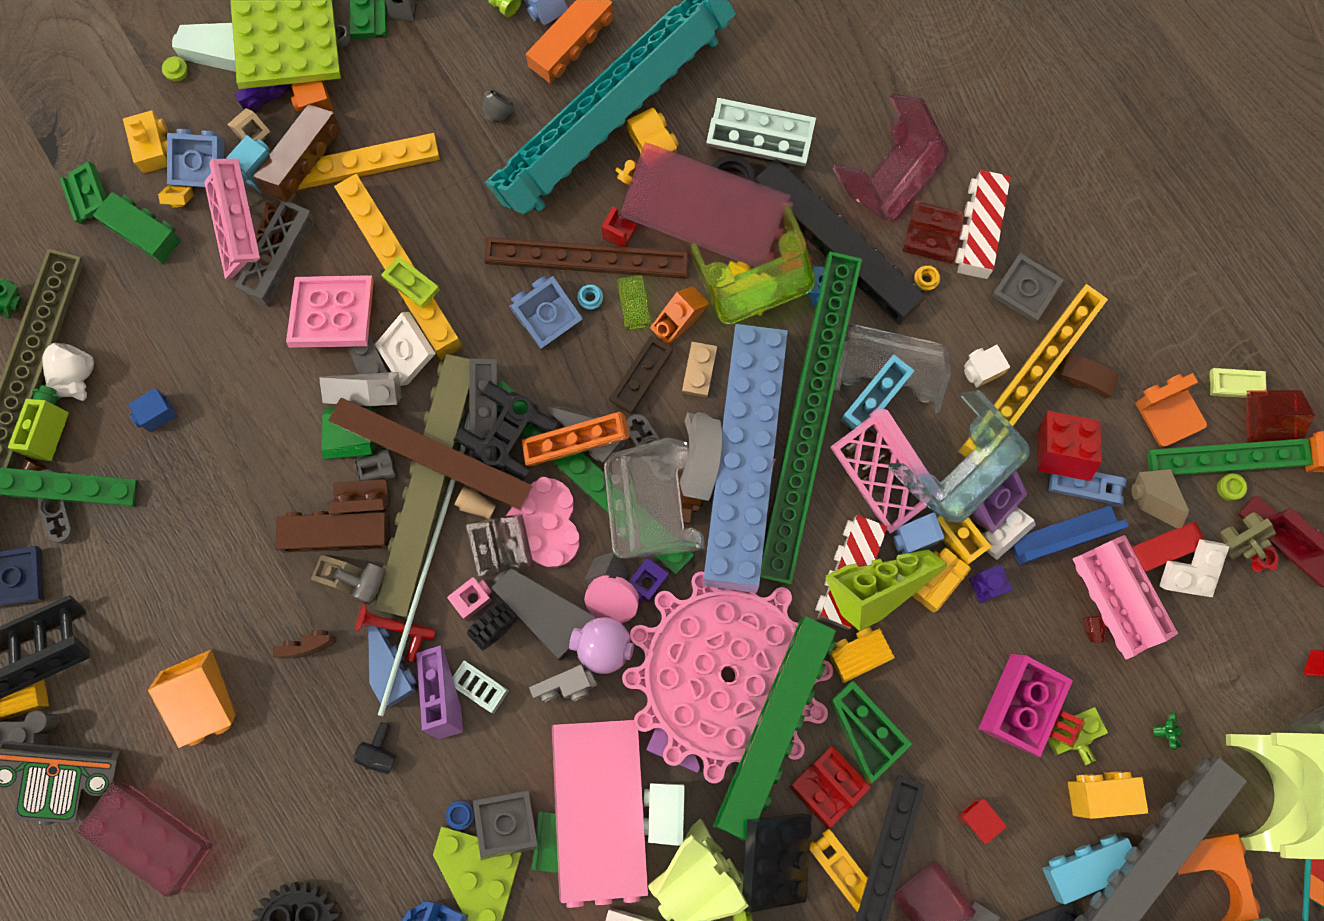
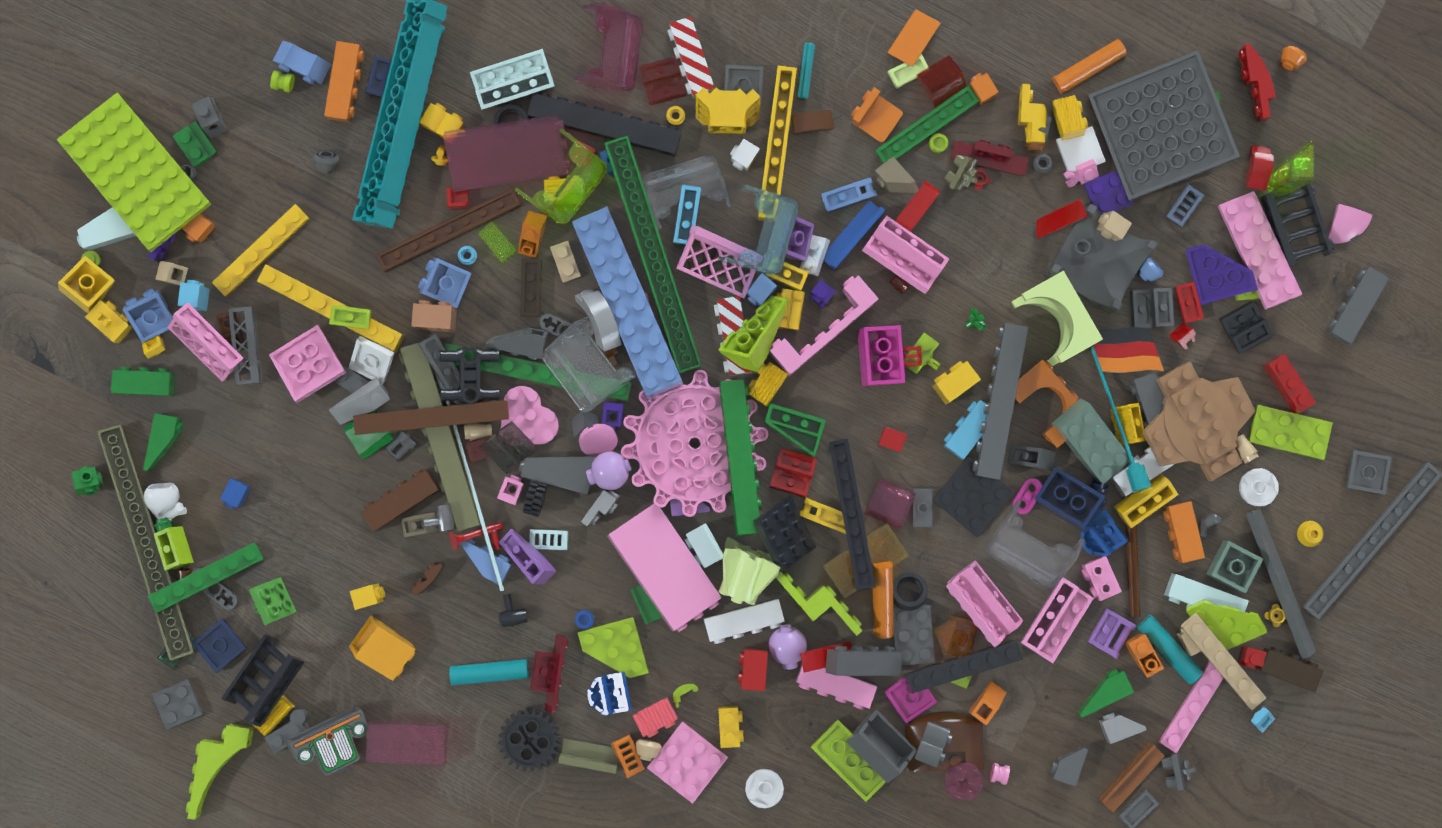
camera: 30 degrees left, 10 degrees up
green plate [59,161,107,224] -> none
brick [253,104,341,202] -> none
reddish brown bracket [328,479,390,513] -> none
dark grey plate [473,790,537,860] -> none
orange brick [521,412,630,466] -> none
red brick [1037,411,1102,481] -> none
white plate [1159,539,1229,597] -> none
none -> yellow slope [58,256,115,313]
none -> green slope [143,413,184,471]
none -> bright green plate [249,577,297,625]
none -> yellow brick [350,583,385,610]
none -> dark blue plate [365,55,392,98]
none -> nougat brick [411,300,457,333]
none -> teal brick [449,659,529,686]
none -> clear red plate [465,438,501,462]
none -> dark red bracket [530,634,568,713]
none -> yellow slope [696,87,760,134]
none -> bright pink plate [769,275,878,376]
none -> teal axle [797,43,815,99]
none -> orange sticker [887,9,941,67]

